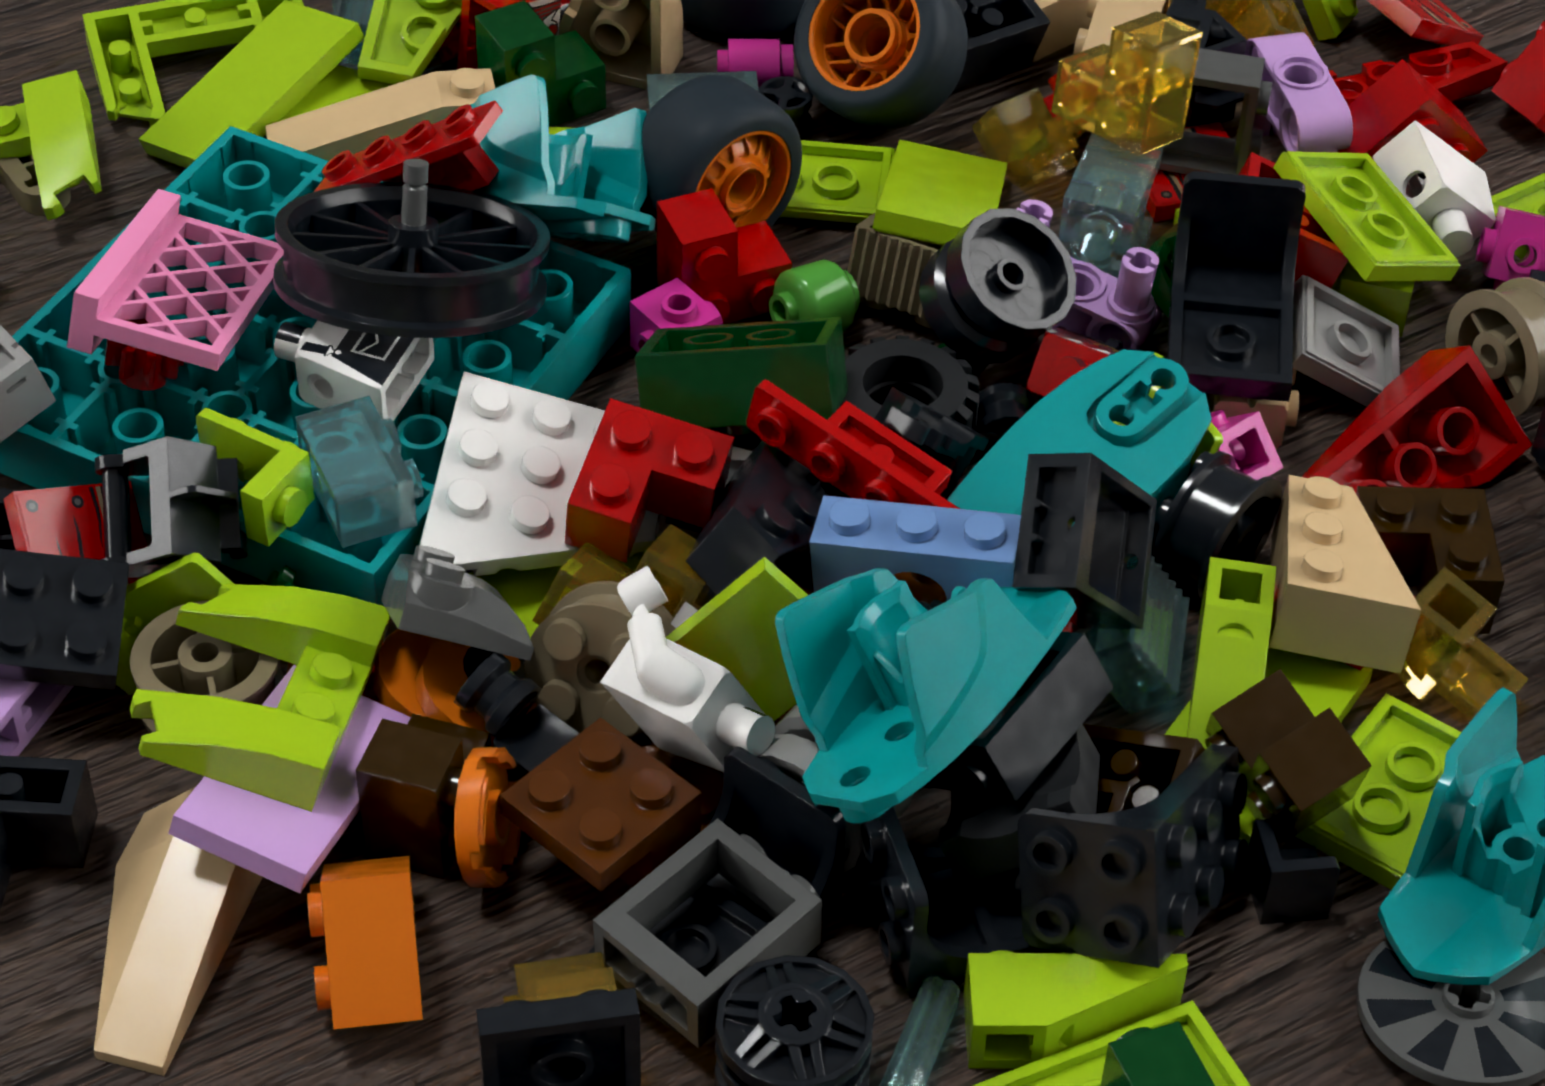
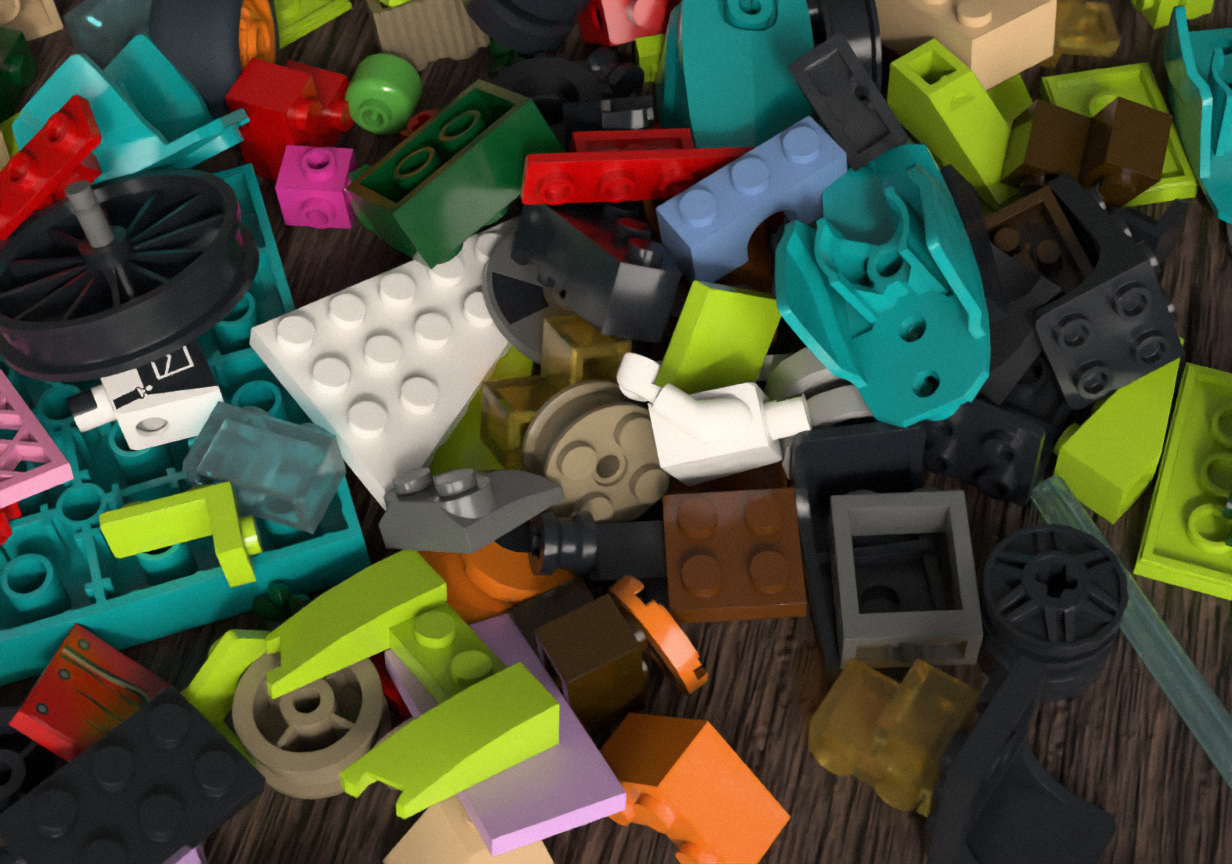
camera: 40 degrees left, 10 degrees up
black piece [95,436,248,578] -> none
red brick [565,398,734,563] -> none

